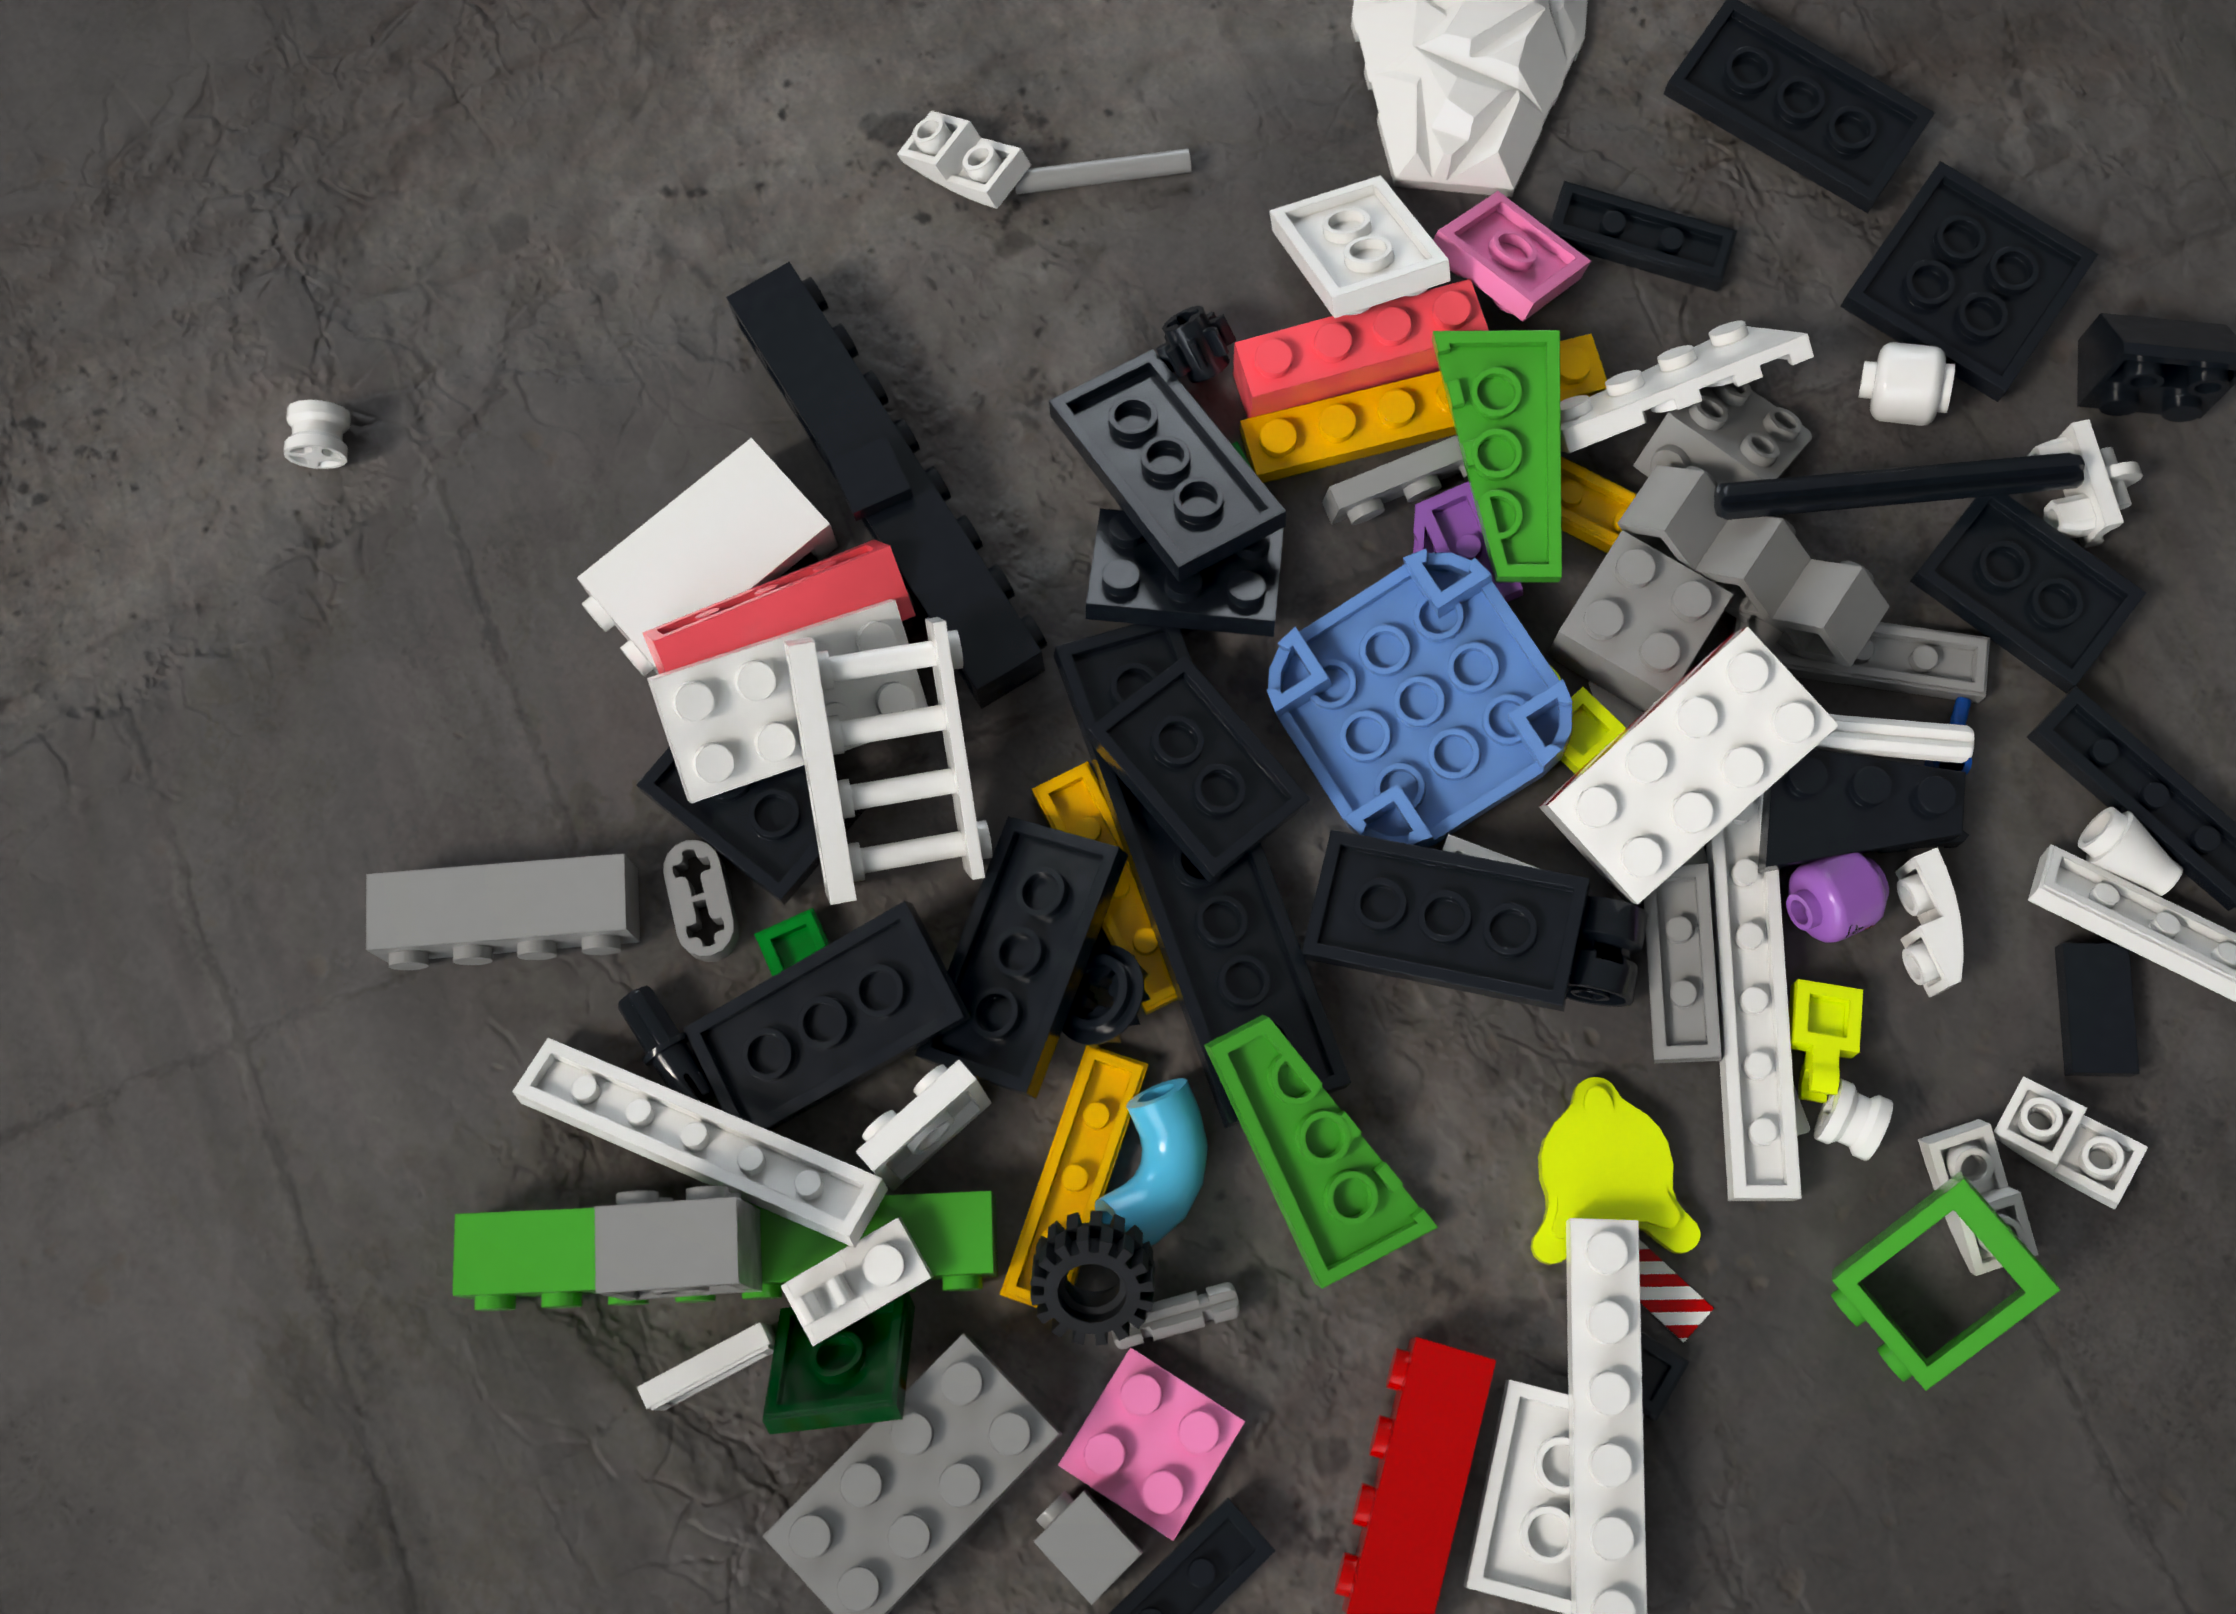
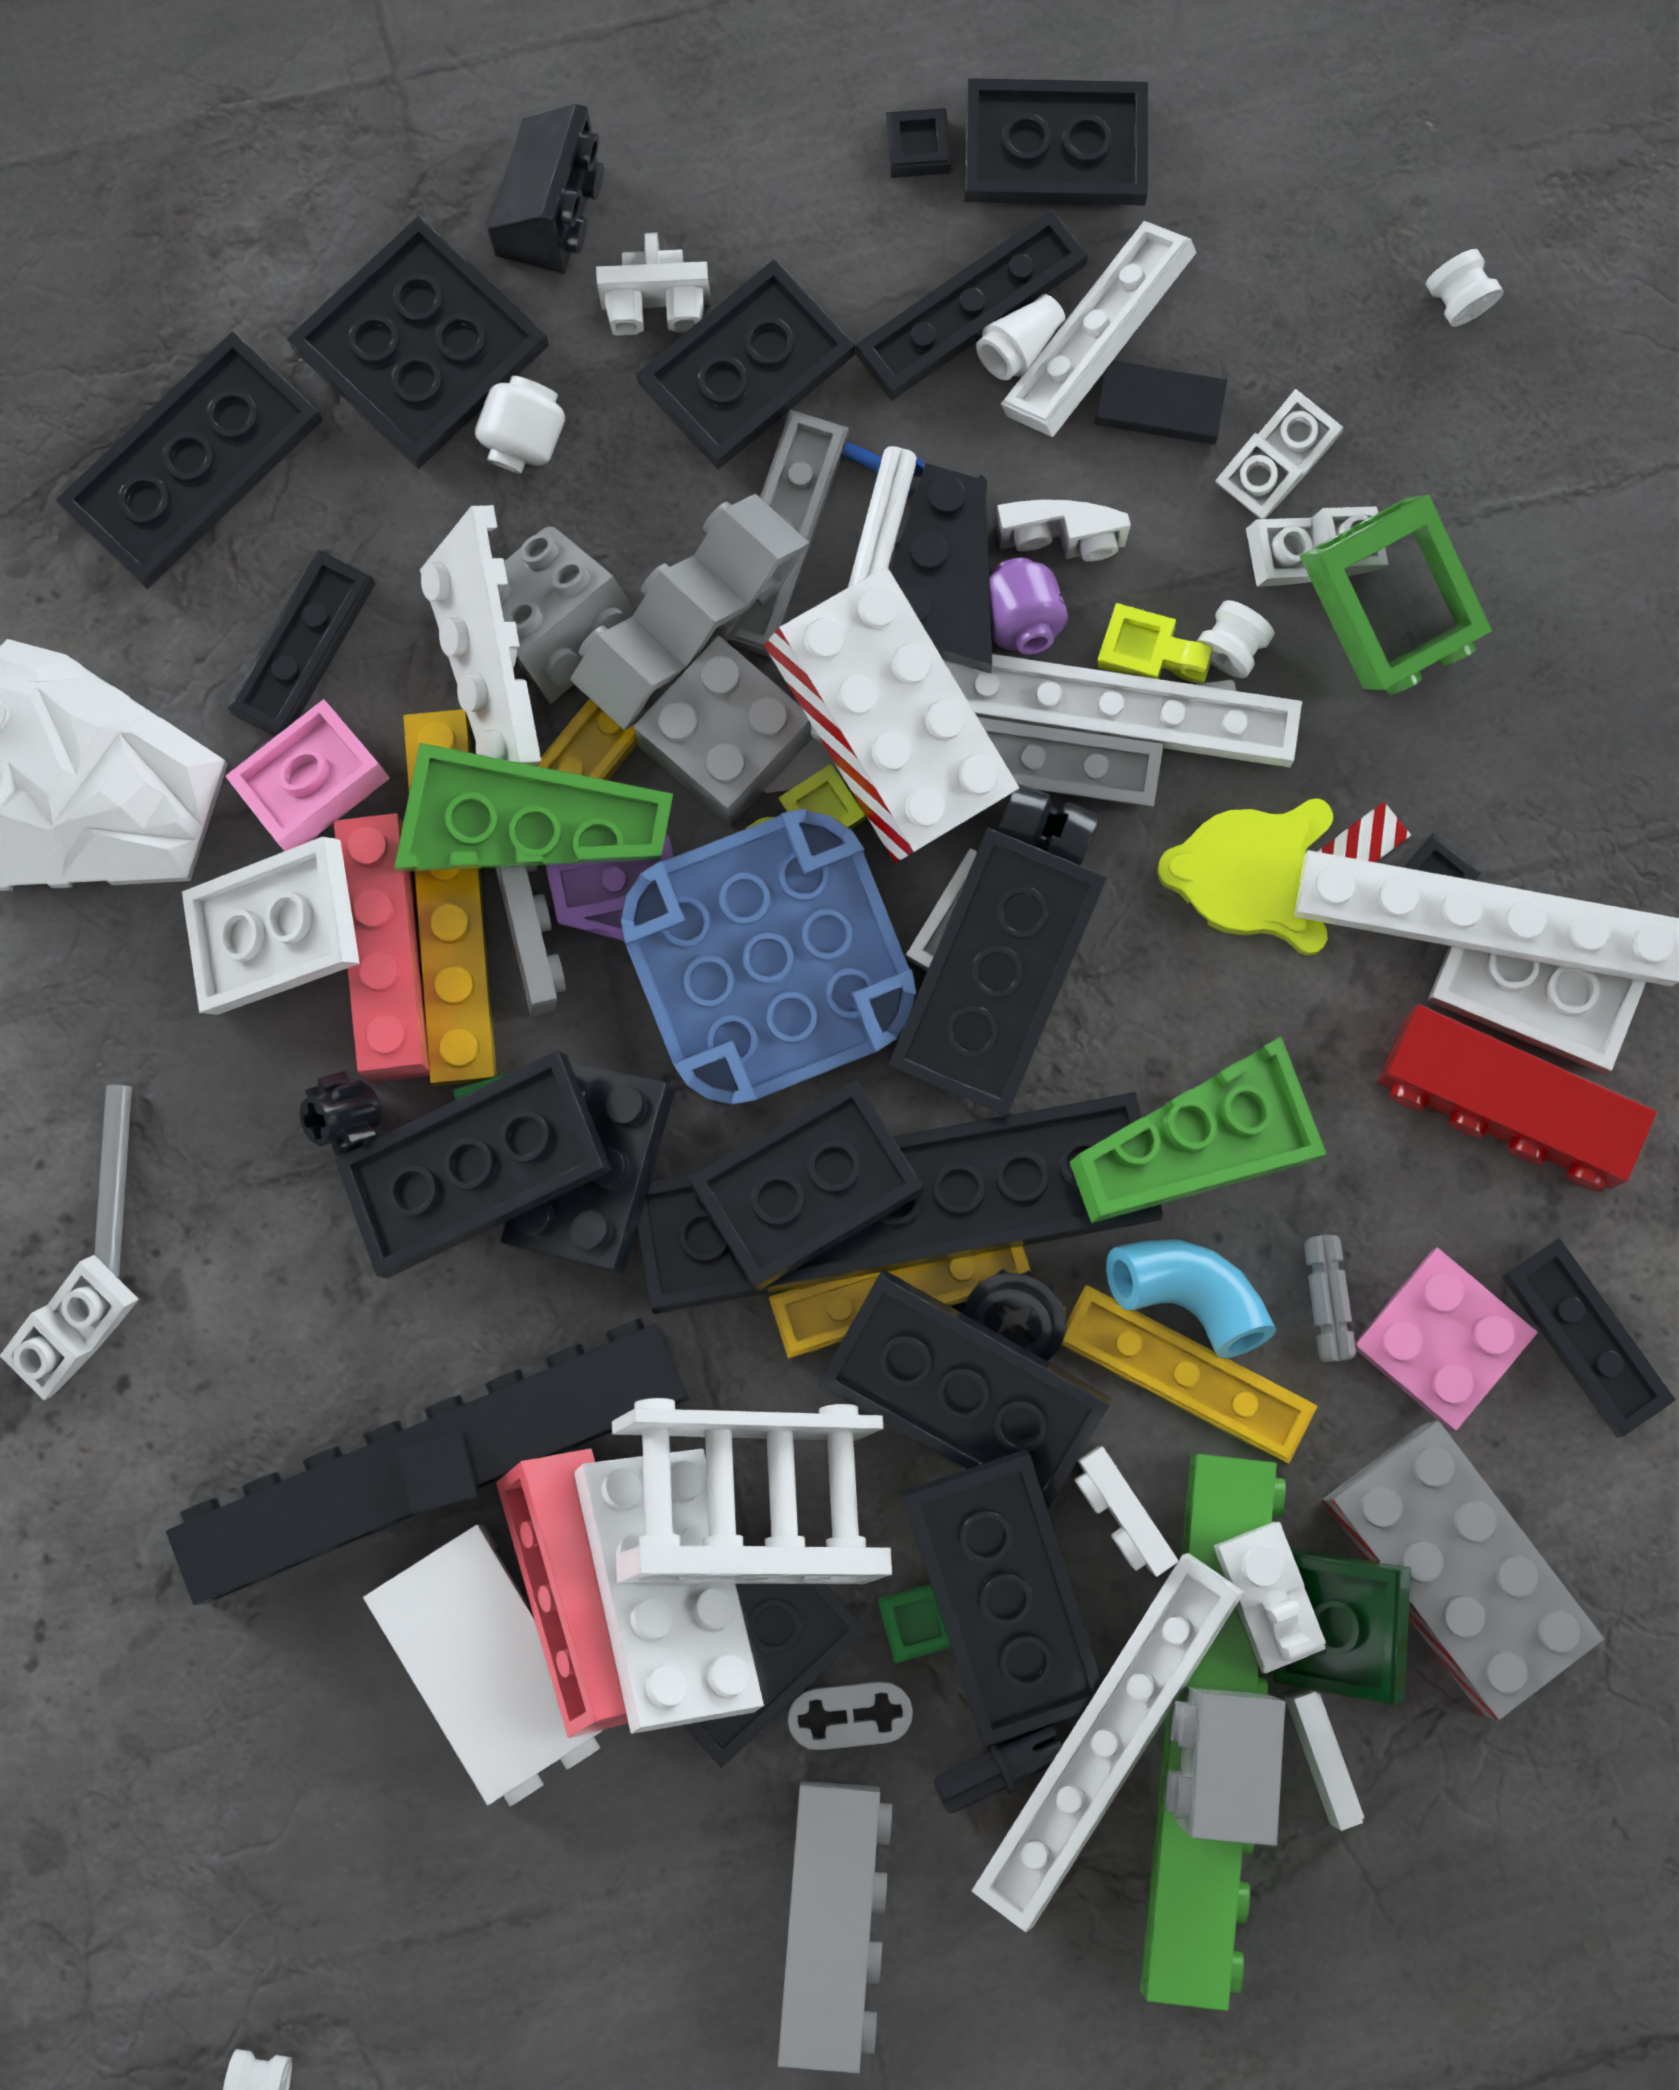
camera: 85 degrees left, 5 degrees up
black tyre [1030,1211,1155,1346] -> none
light grey brick [1034,1490,1143,1605] -> none
black axle [1714,453,2085,520] -> none

